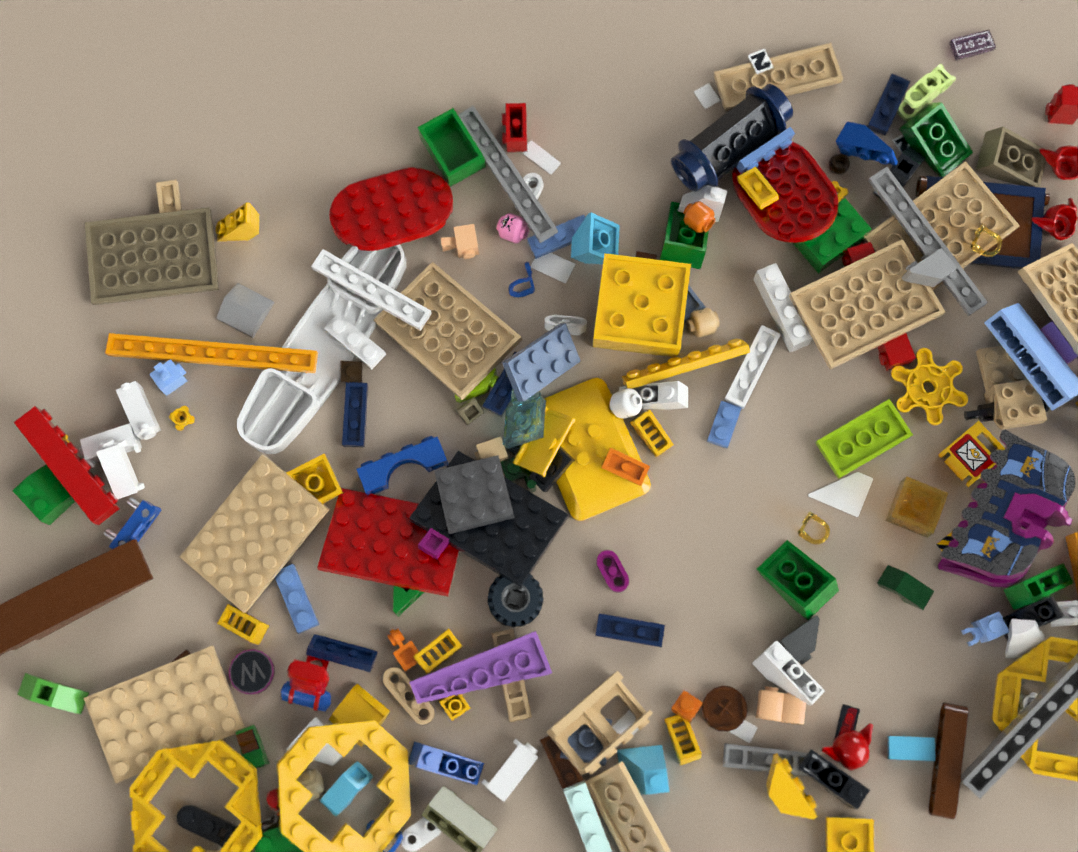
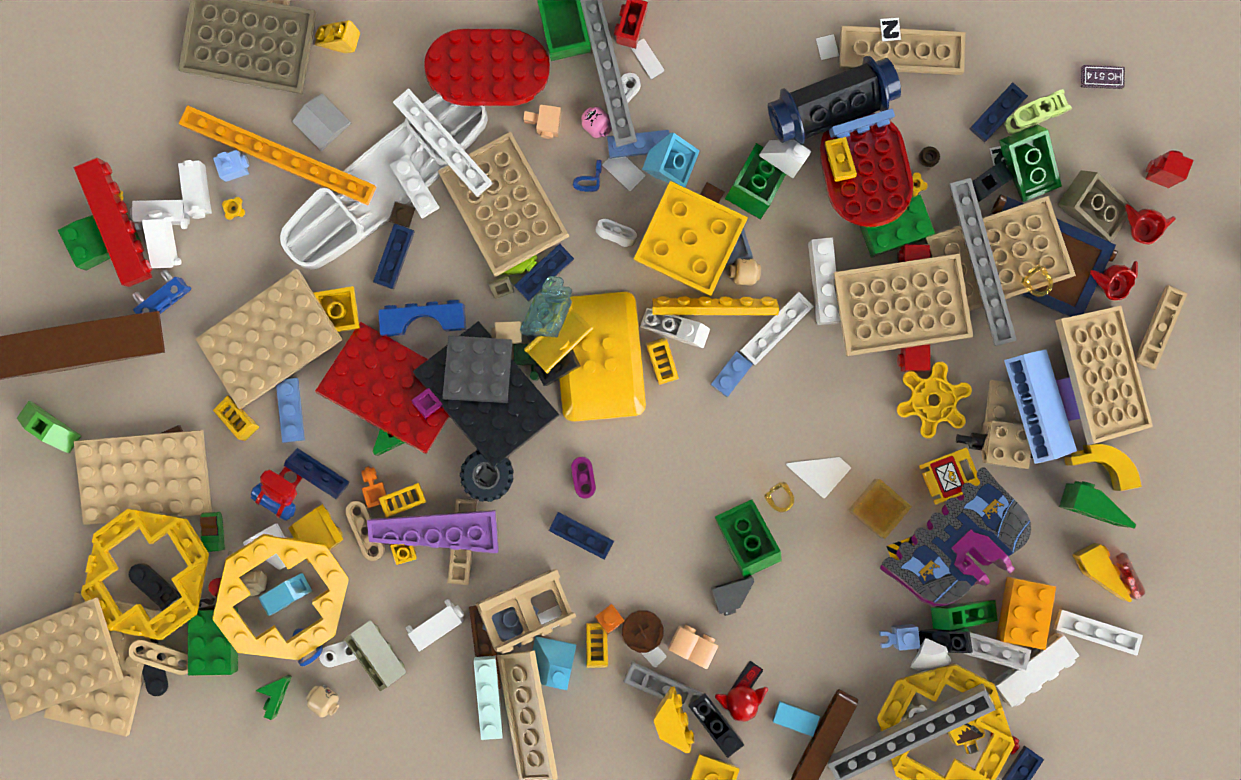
camera: 10 degrees right, 10 degrees up
black tile [229,649,275,695] -> none
blue slope [408,741,484,785] -> none
sand blue plate [502,323,581,402] -> none
orange plate [600,448,650,486] -> none
white head [610,388,642,419] -> none
orange head [683,201,716,233] -> none
white slope [752,640,825,706] -> none
lime plate [815,399,913,479] -> none
blue slope [836,121,898,166] -> none
dark green slope [877,565,934,610] -> none
light grey slope [902,248,957,287] -> none

